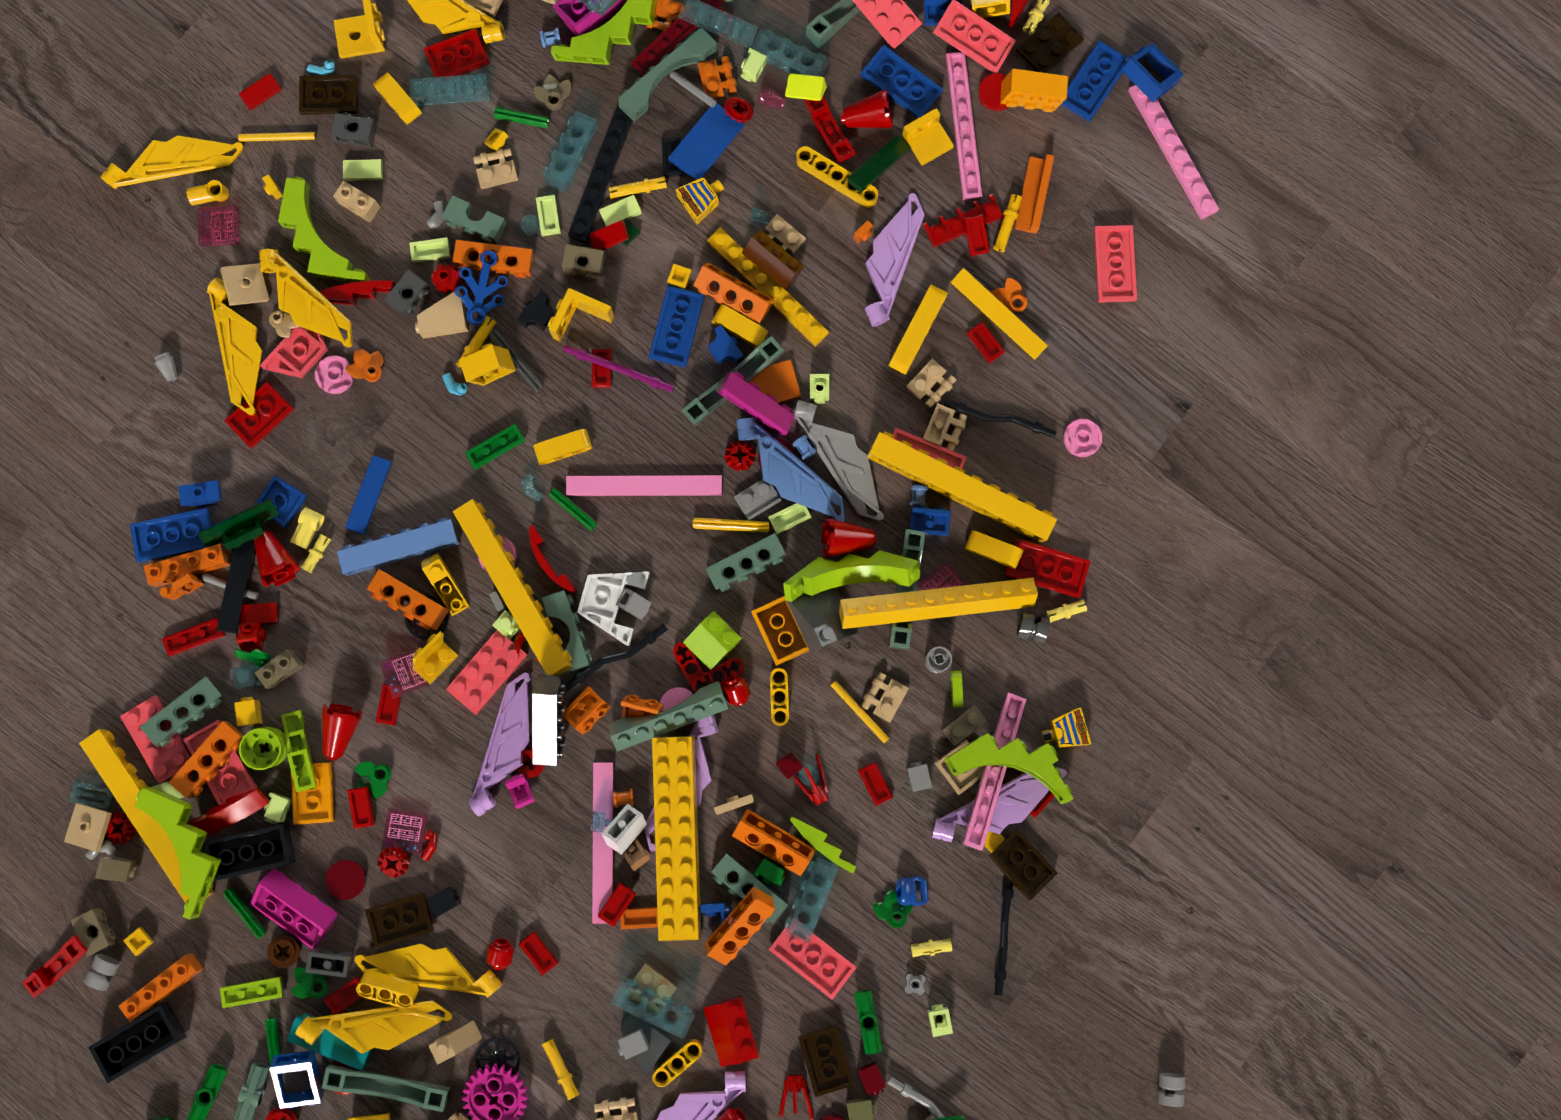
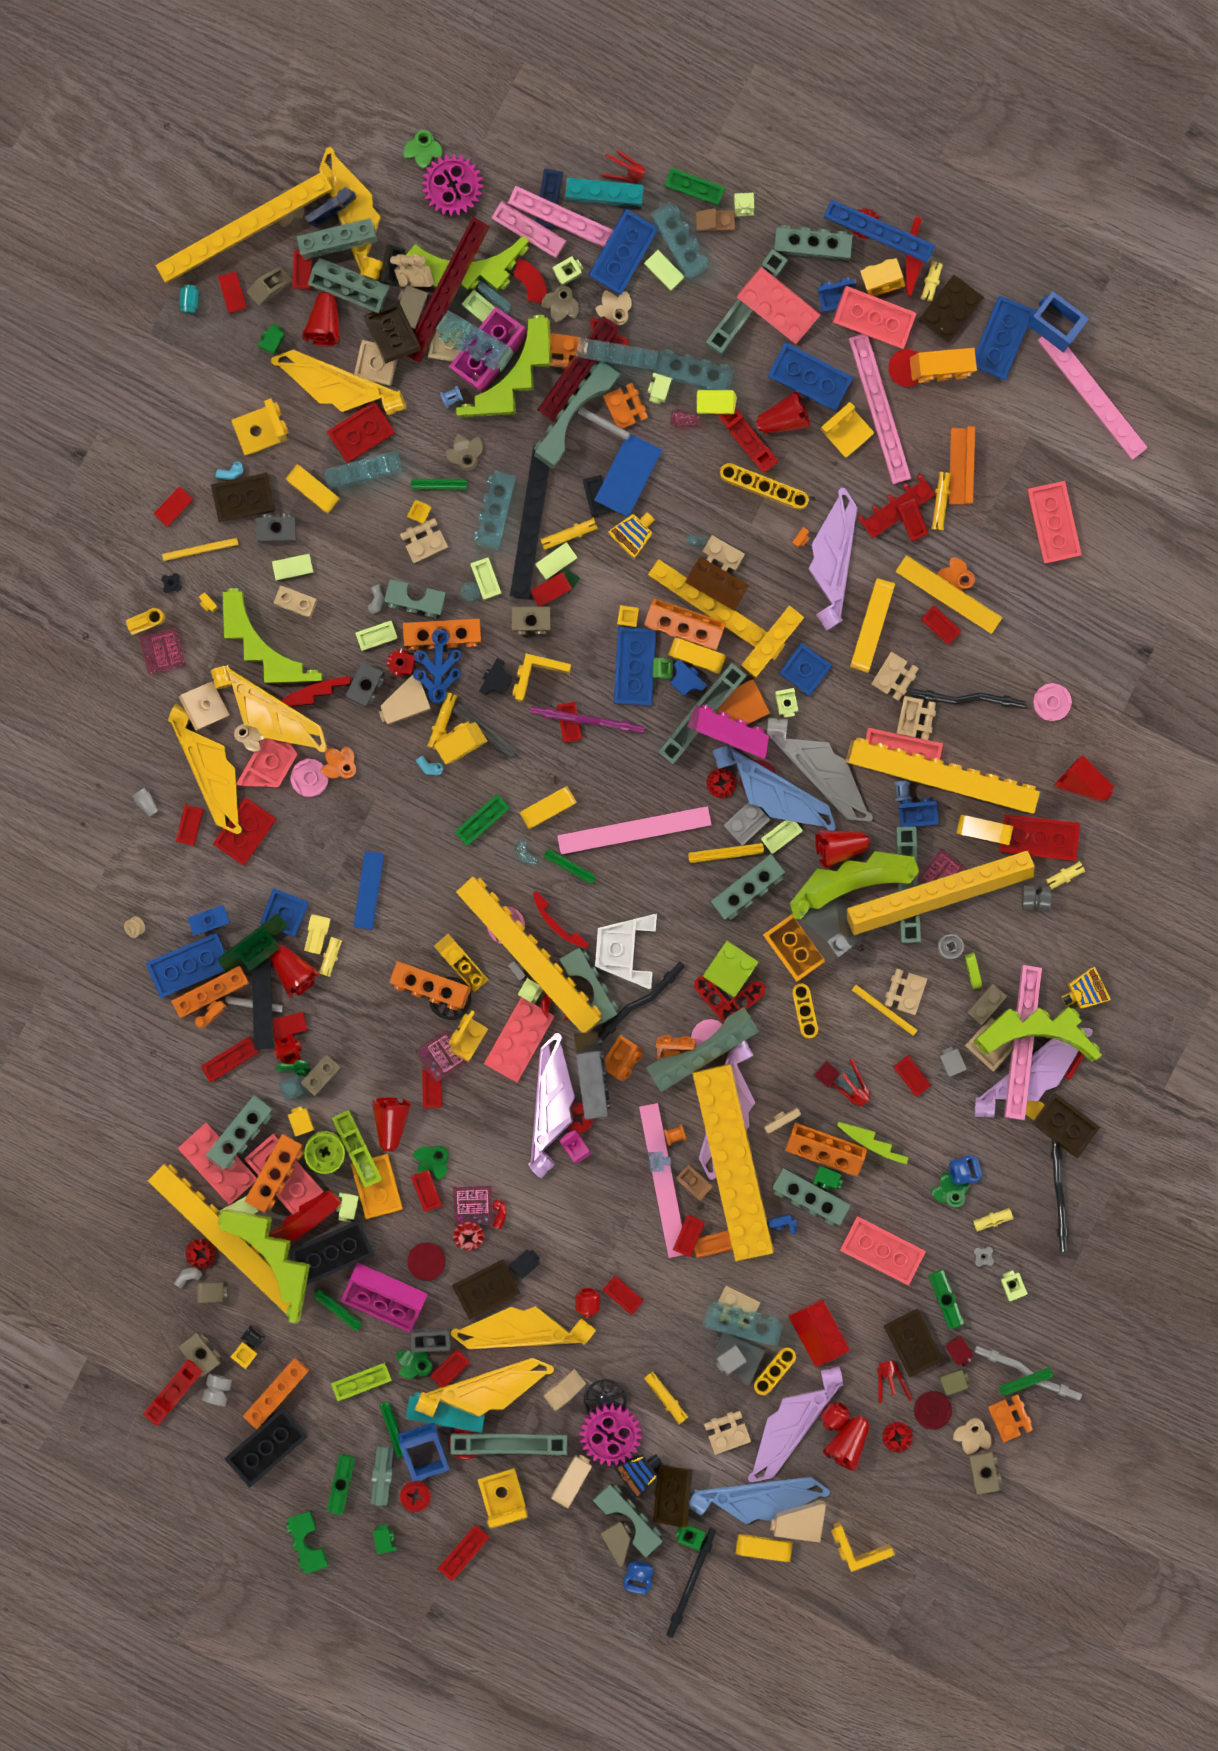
camera: 10 degrees left, 5 degrees up
tan plate [64,803,112,852] -> none
clear light blue tile [69,781,113,809] -> none
yellow wing [100,135,244,190] -> none
reddish brown gear [267,935,300,968] -> none
medium blue brick [337,517,460,576] -> none
yellow beam [356,970,419,1008] -> none
white brick [601,804,647,855] -> none
light grey brick [616,588,651,620] -> none
orange brick [705,887,775,965] -> none
red head [722,676,750,706] -> none
red gear [723,97,753,123] -> none
clear light blue brick [784,857,840,943] -> none
medium blue bush [792,435,817,460] -> none
dark green tile [847,135,911,193] -> none
none -> tan wheel [124,916,145,938]
none -> black plate [161,573,182,594]
none -> red tile [175,804,204,846]
none -> black bush [240,1325,265,1350]
none -> bright green plate [653,658,673,679]
none -> yellow arch [741,605,804,679]
none -> blue tile [779,643,832,696]
none -> red slope [1053,755,1114,802]

